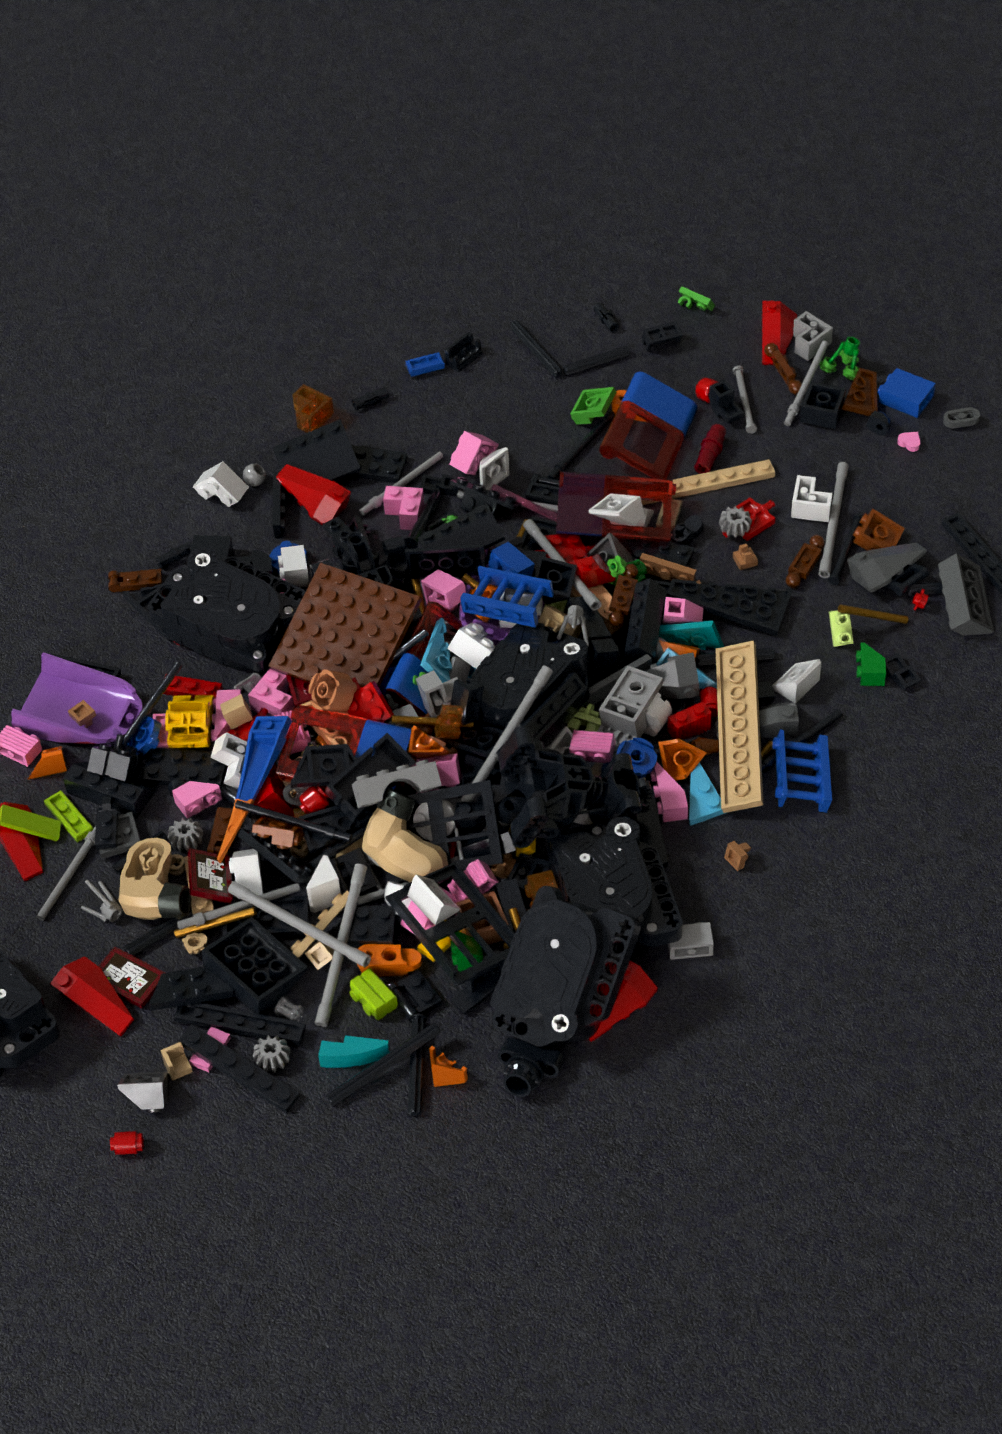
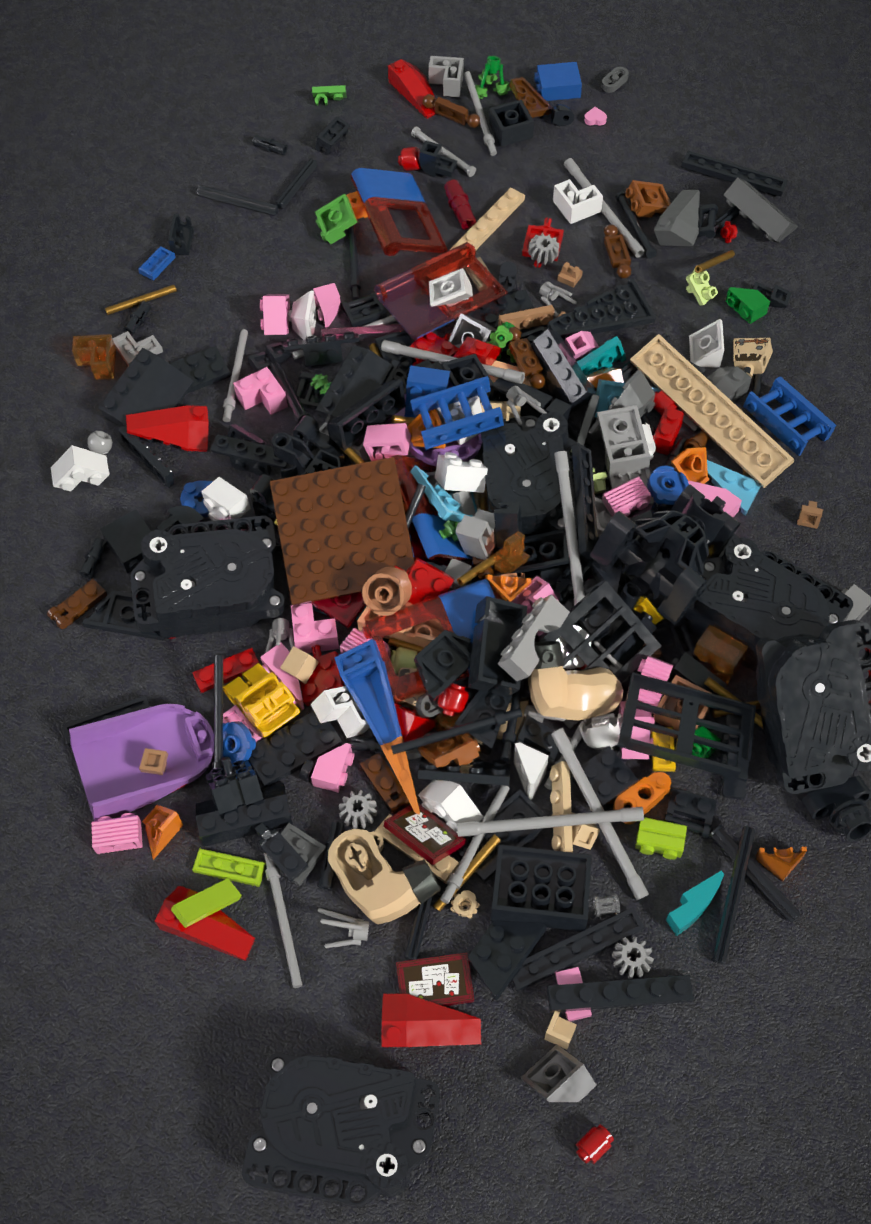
camera: 40 degrees left, 10 degrees up
white slope [407,875,460,925] -> none
none -> pearl gold bar [105,285,177,315]
none -> light grey plate [111,331,163,366]
none -> bright pink slope [313,283,341,328]
none -> light grey plant [539,282,577,317]
none -> tan torso [733,338,773,378]

